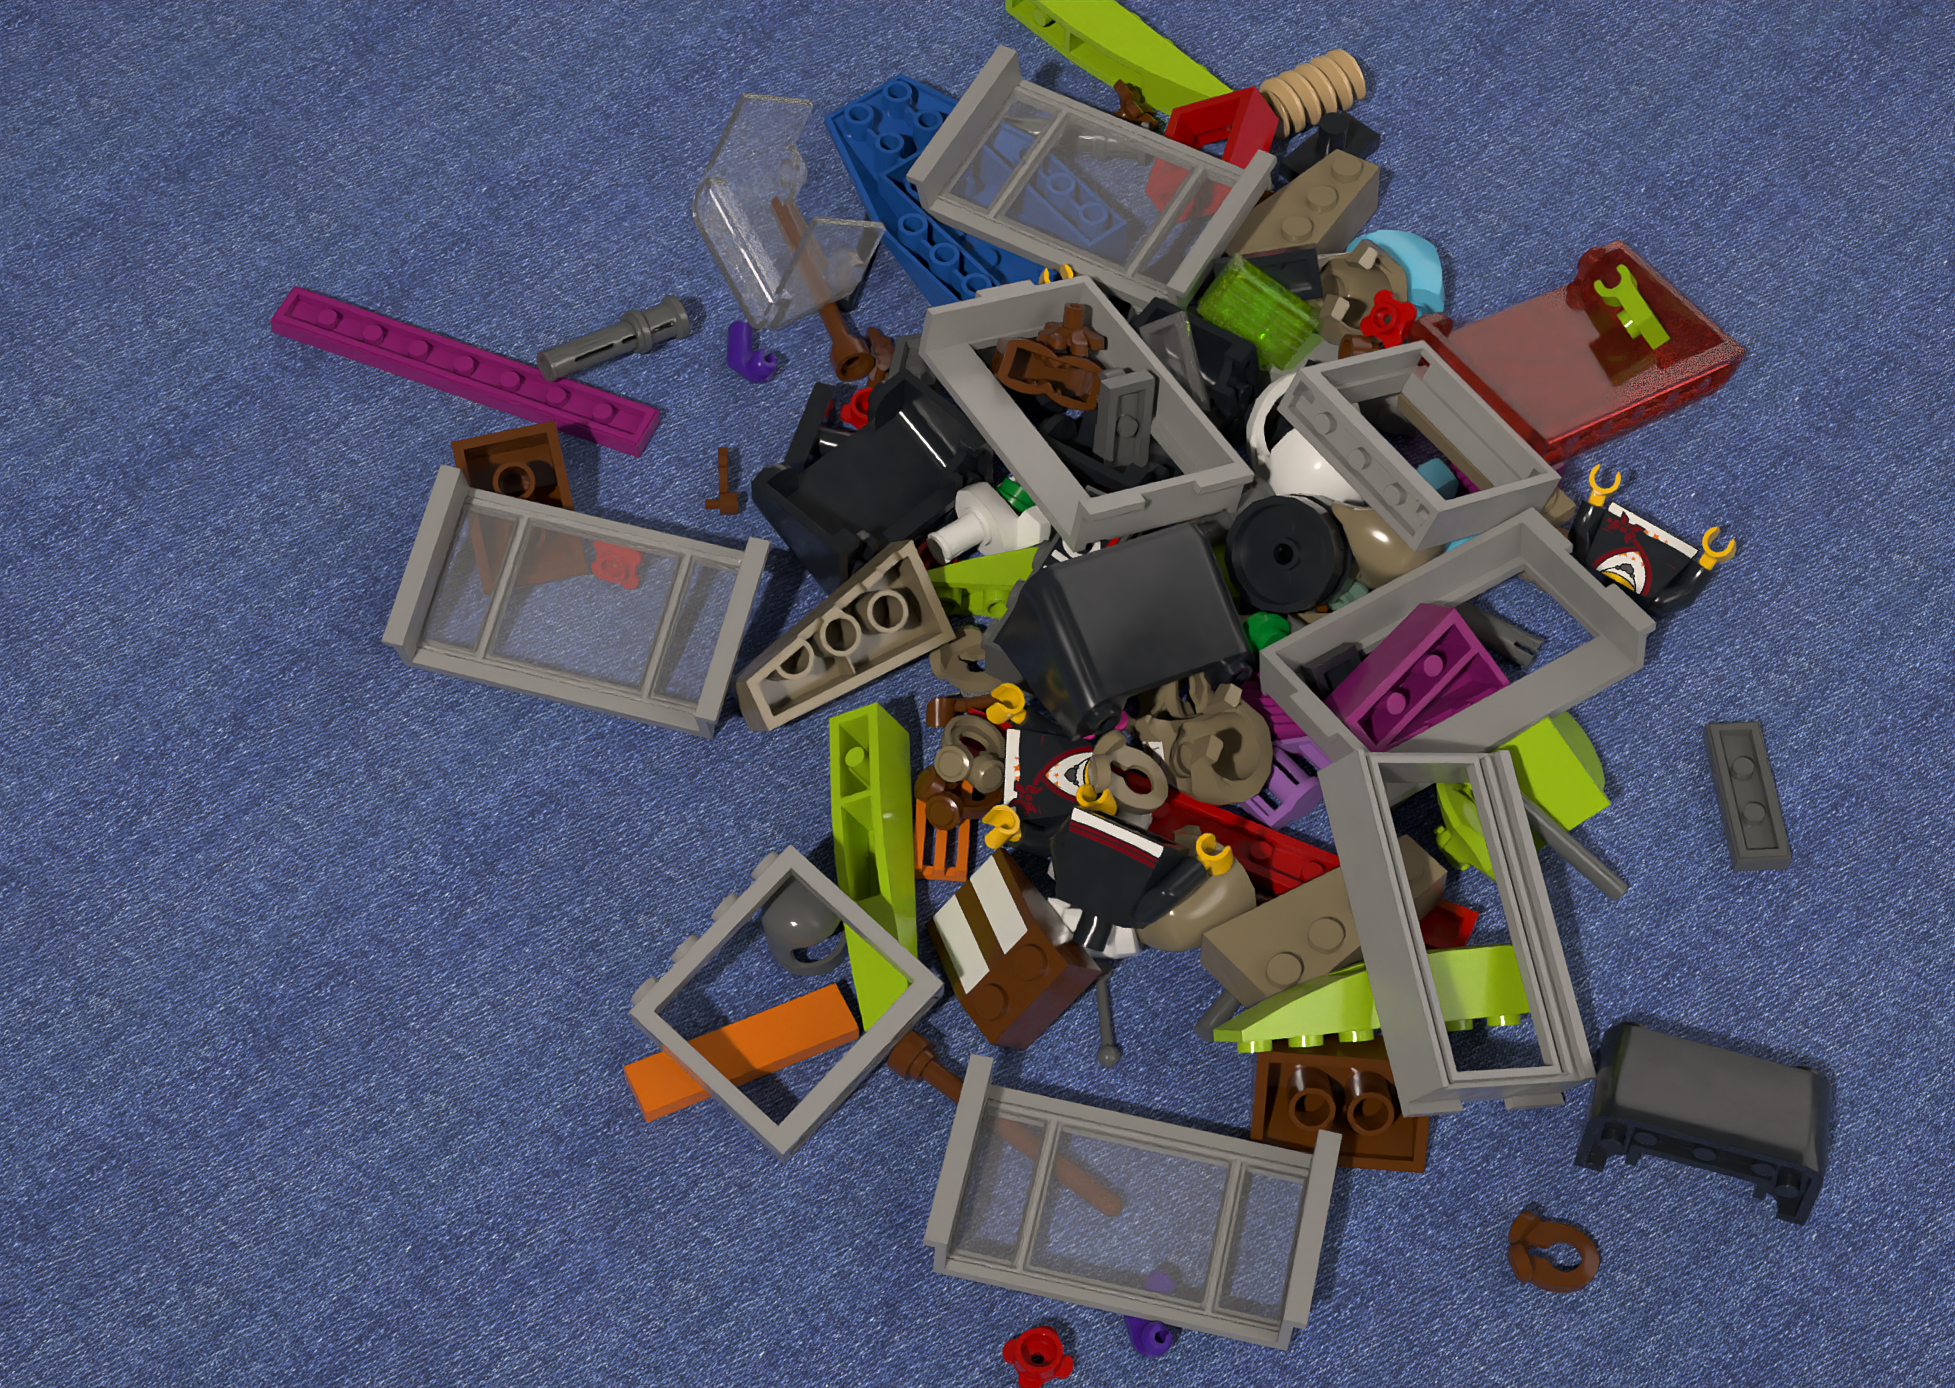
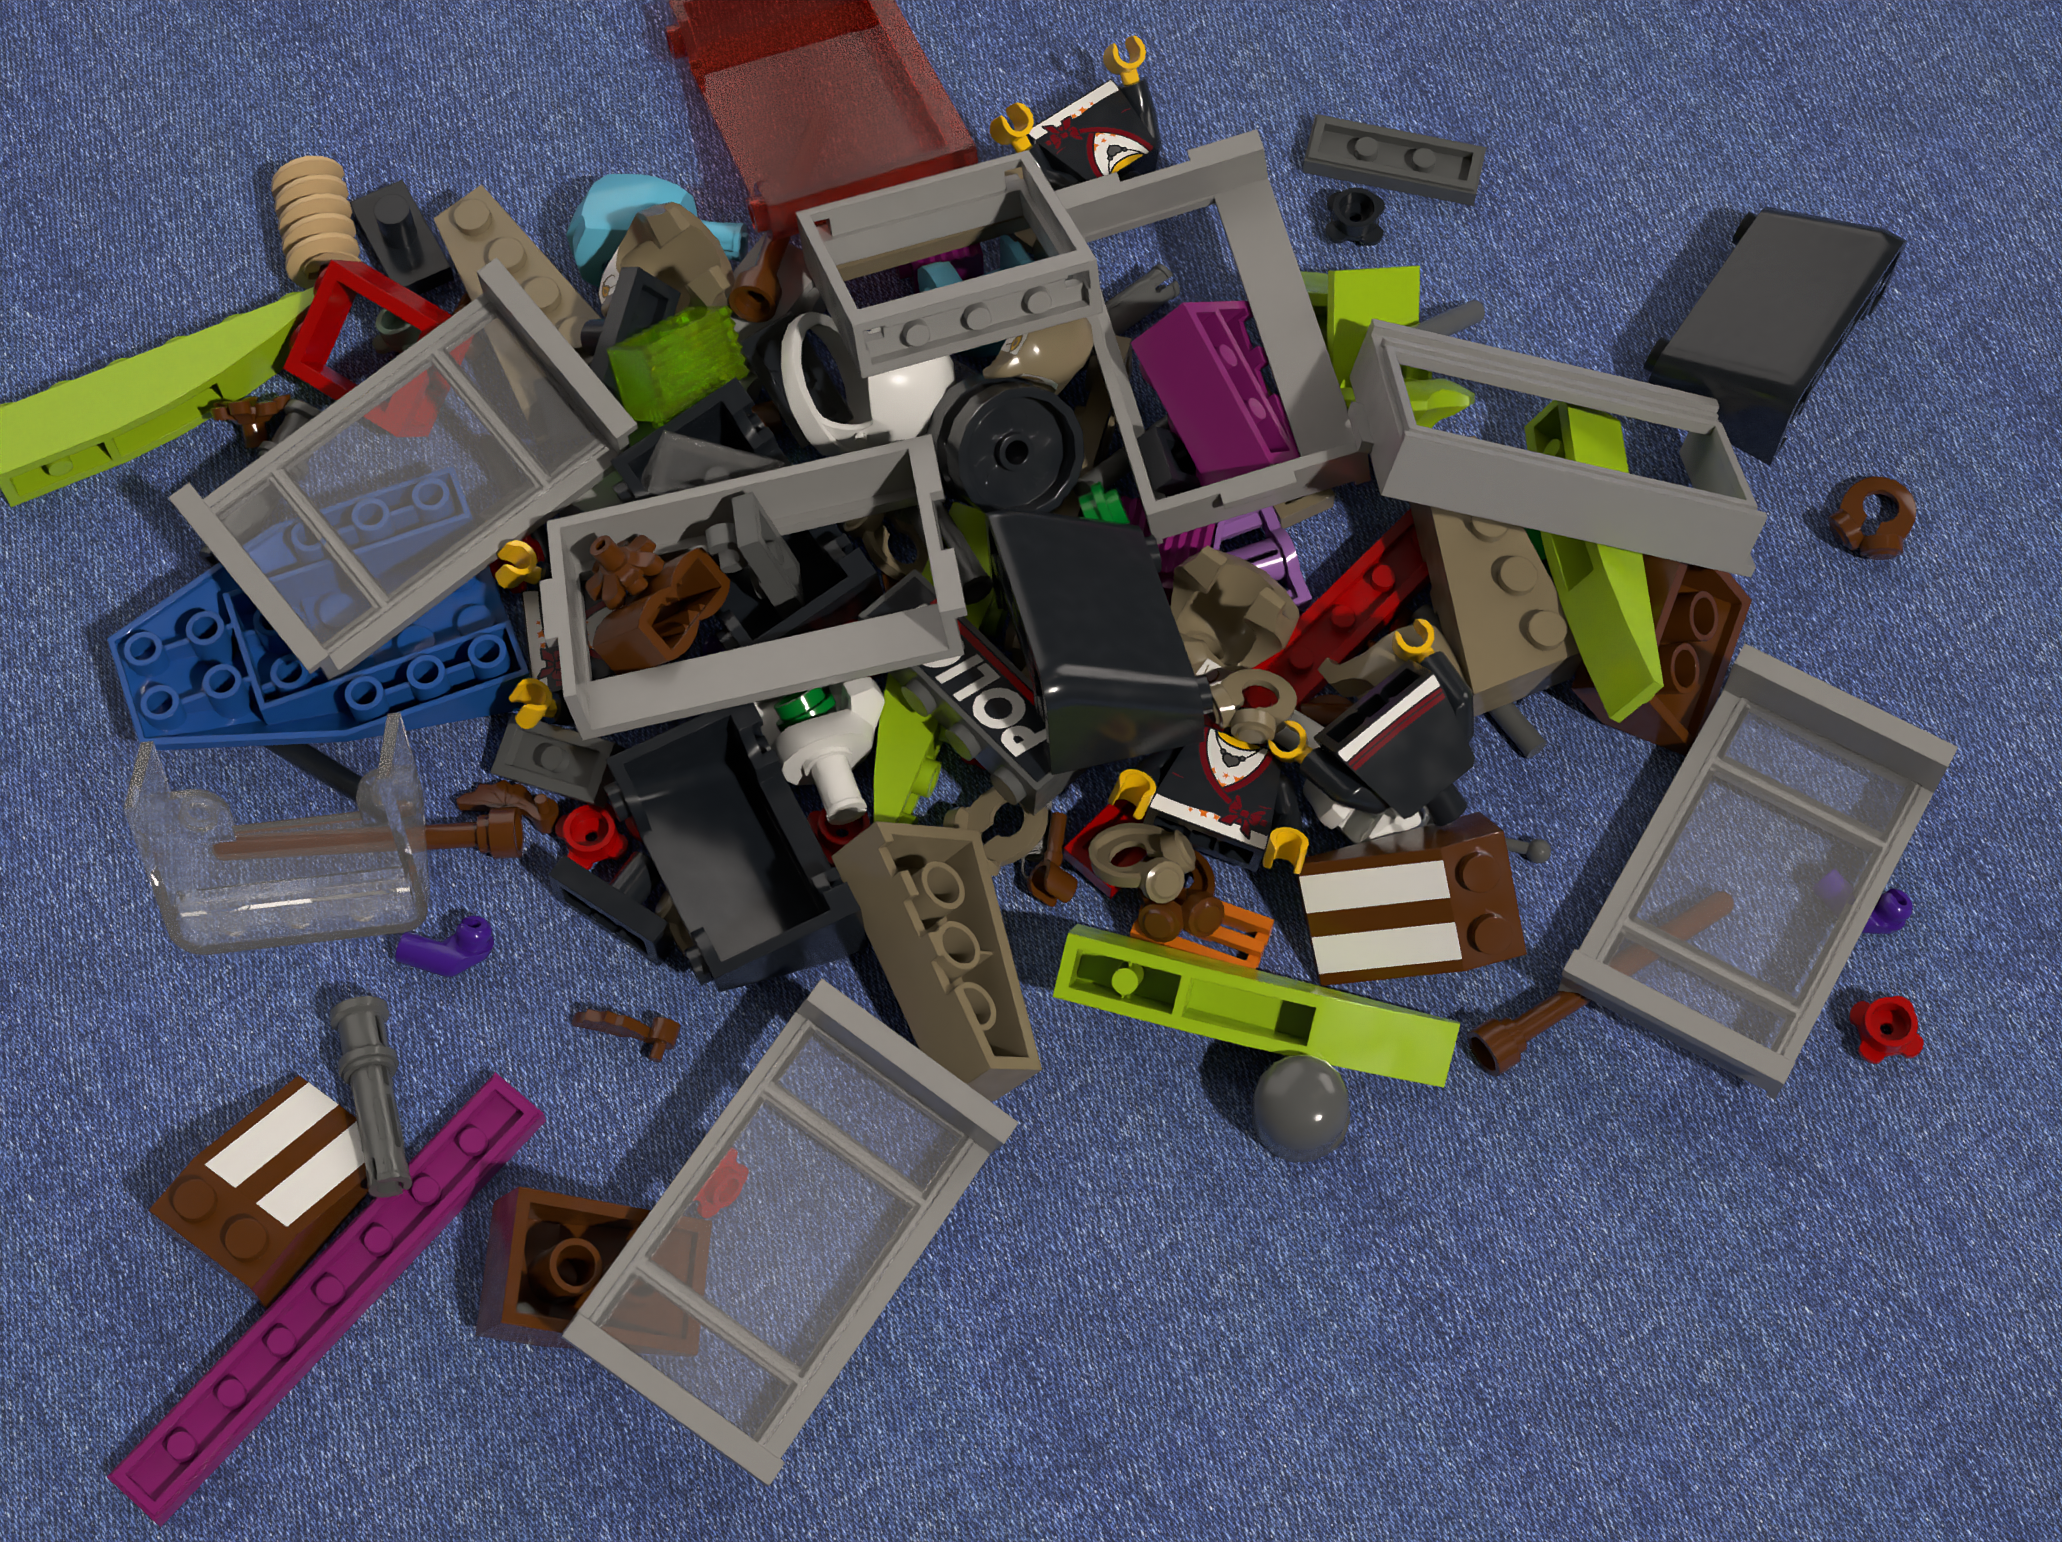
camera: 70 degrees left, 10 degrees up
orange tile [624,983,859,1123] -> none
light grey window [629,844,944,1164] -> none
red plate [1360,289,1417,348] -> none
lime plate [1594,264,1670,350] -> none
none -> reddish brown slope [148,1075,369,1310]
none -> black plate [1325,187,1385,246]

